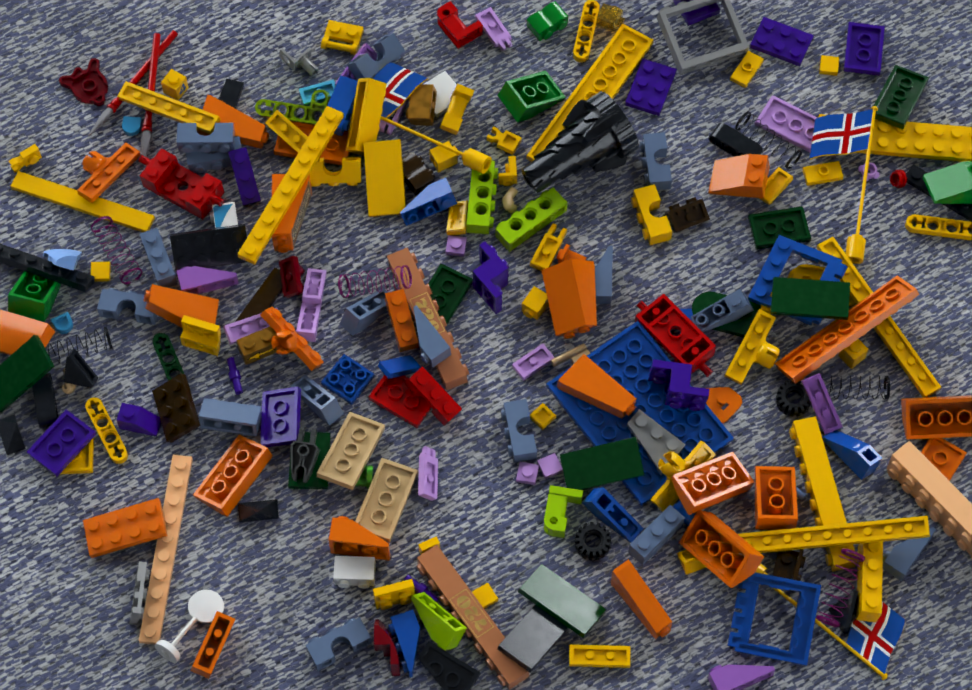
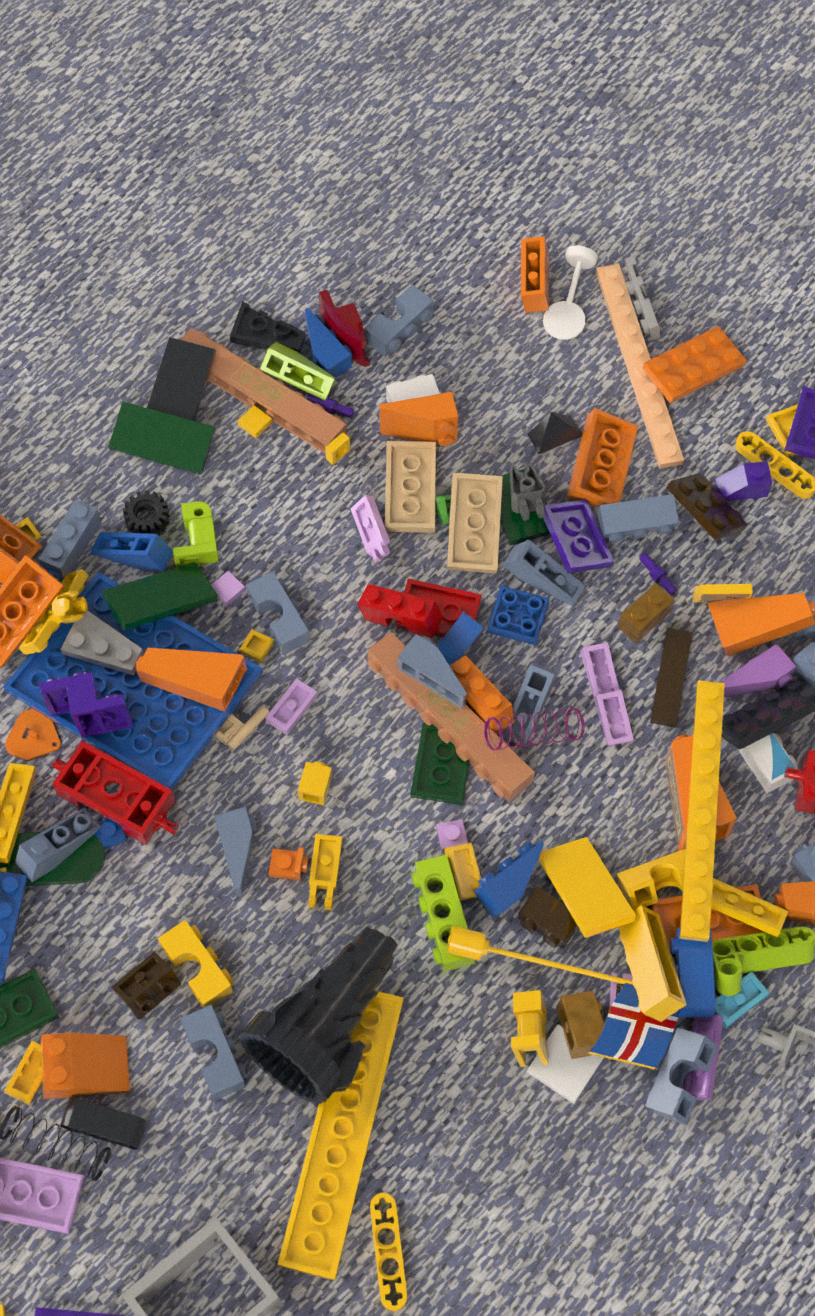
camera: 160 degrees right, 0 degrees up
dark green beam [152,333,191,391] -> none
lavender plate [223,308,278,345] -> none
dark purple plate [228,147,261,206] -> none
orange plate [260,306,324,371] -> none
dark red tile [279,256,305,298] -> none
yellow plate [321,20,364,55] -> none
yellow plate [373,579,415,610] -> none
yellow brick [429,141,459,173] -> none
red piece [437,1,483,49] -> none
dark purple bracket [473,241,509,314] -> none
lavender hinge [475,7,512,51] -> none
yellow plate [487,126,522,155] -> none
lime brick [495,187,568,252] -> none
green slope [497,70,566,123] -> none
yellow bracket [498,156,517,186] -> none
tan arm [502,187,518,213] -> none
lavender plate [516,462,539,485] -> none
green brick [526,1,568,41] -> none
orange slope [542,259,597,339] -> none
yellow plate [569,644,630,668] -> none
clear yellow brick [596,3,625,33] -> none
orange slope [611,559,672,639] -> none
dark purple plate [625,58,677,116] -> none
yellow plate [730,51,764,88] -> none

